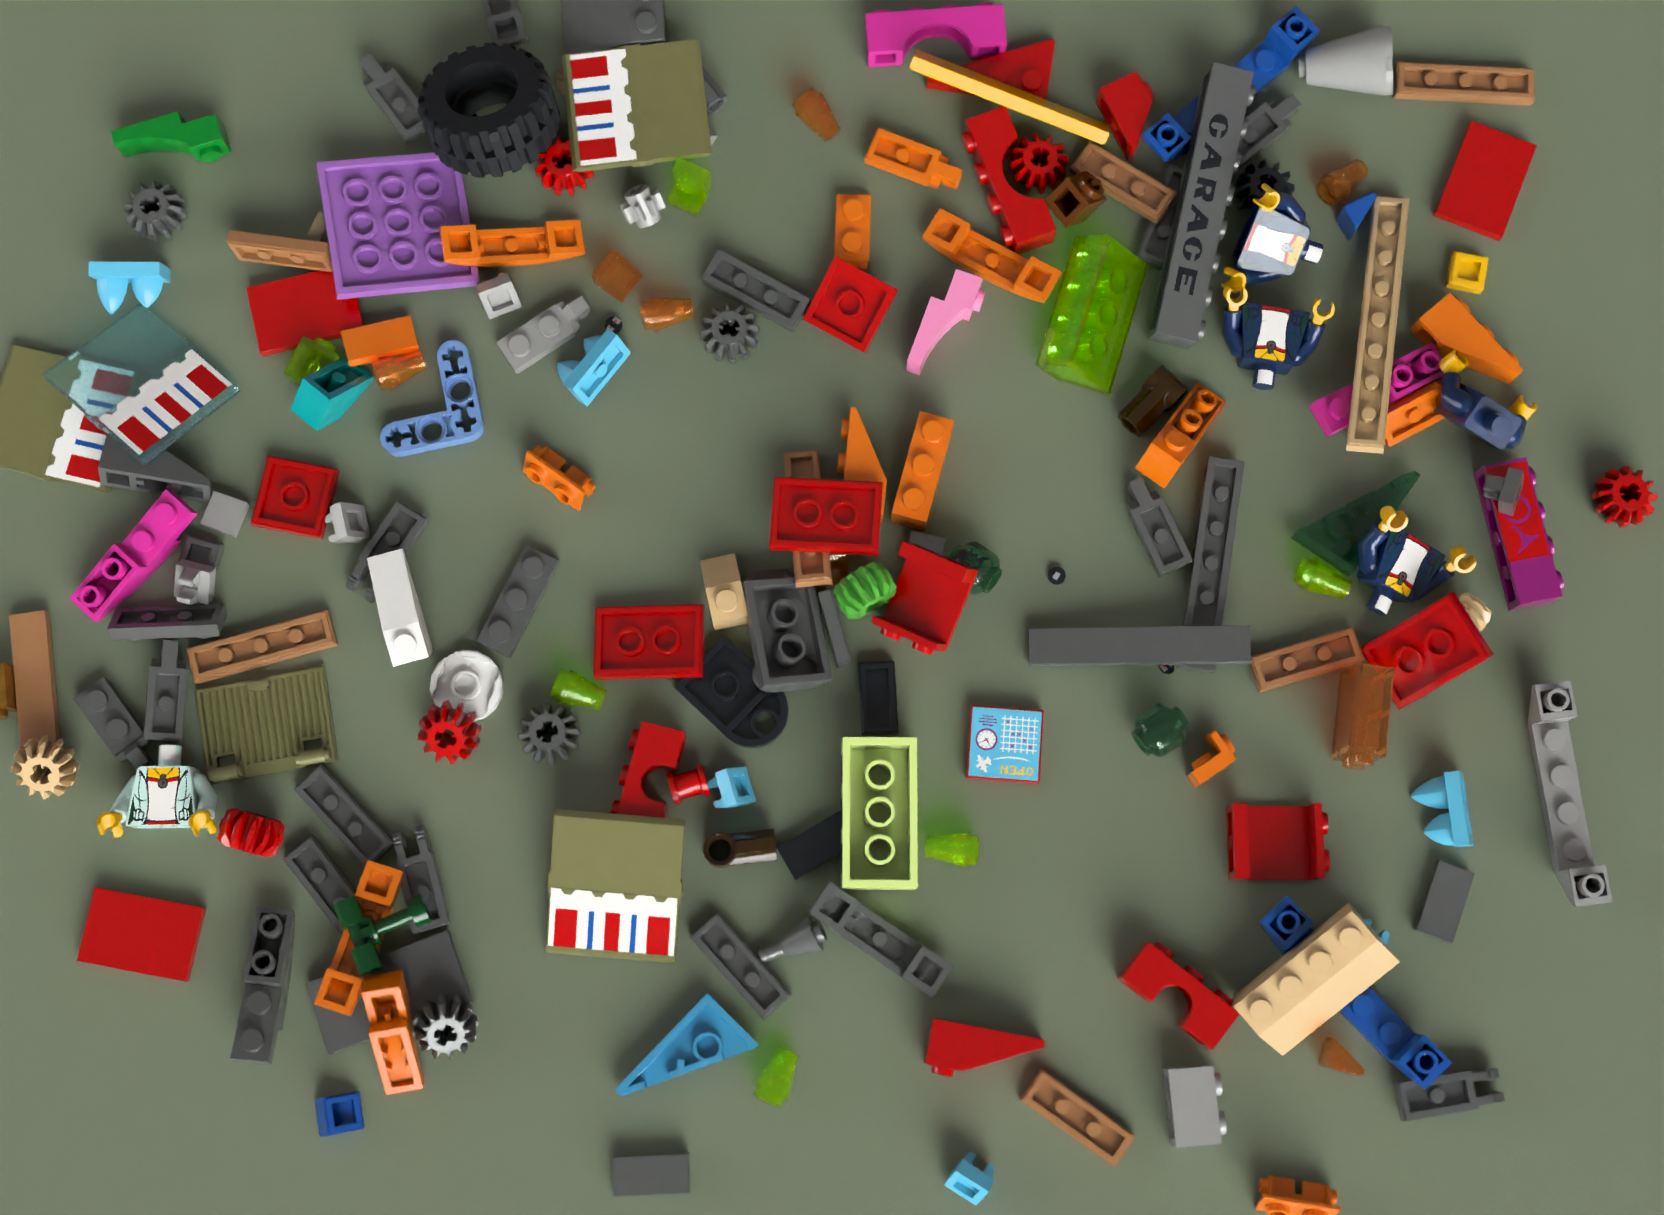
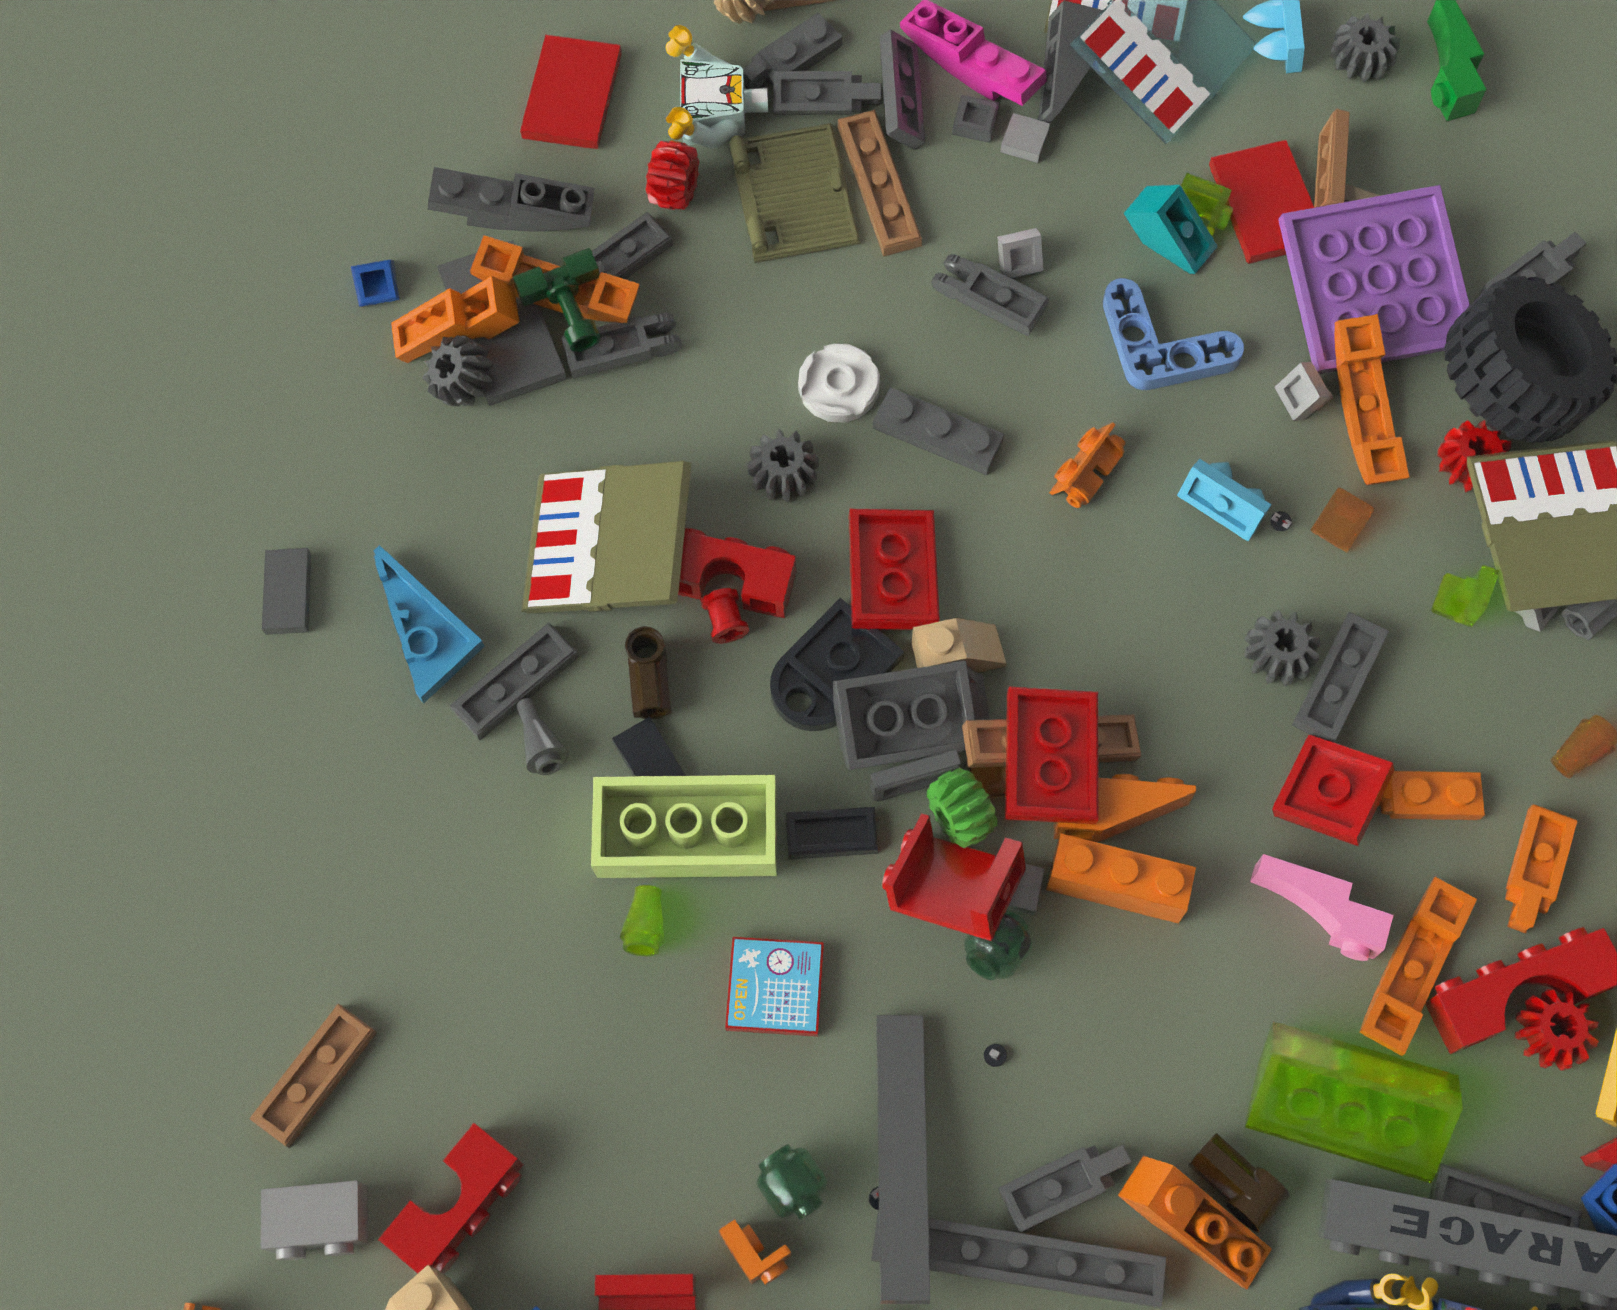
camera: 90 degrees right, 10 degrees down
light grey tile [174,559,216,605] -> none
red tile [251,455,340,540] -> none
dark grey tile [293,764,395,867] -> none
orange tile [341,315,419,367] -> none
white slope [367,548,434,667] -> none
clear orange cone [371,350,427,390] -> none
red gear [417,700,482,764] -> none
light grey hinge [496,296,592,374] -> none
clear neon green cone [550,669,607,711] -> none
light grey gear [620,184,666,228] -> none
clear orange cone [640,297,694,332] -> none
medium azure tile [708,767,756,808] -> none
clear neon green cone [753,1047,799,1108] -> none
dark grey slope [809,882,954,998] -> none
red slope [924,1018,1046,1077] -> none
medium azure tile [944,1152,995,1206] -> none
reddish brown brick [1044,171,1107,227] -> none
medium nougat tile [1070,141,1177,224] -> none

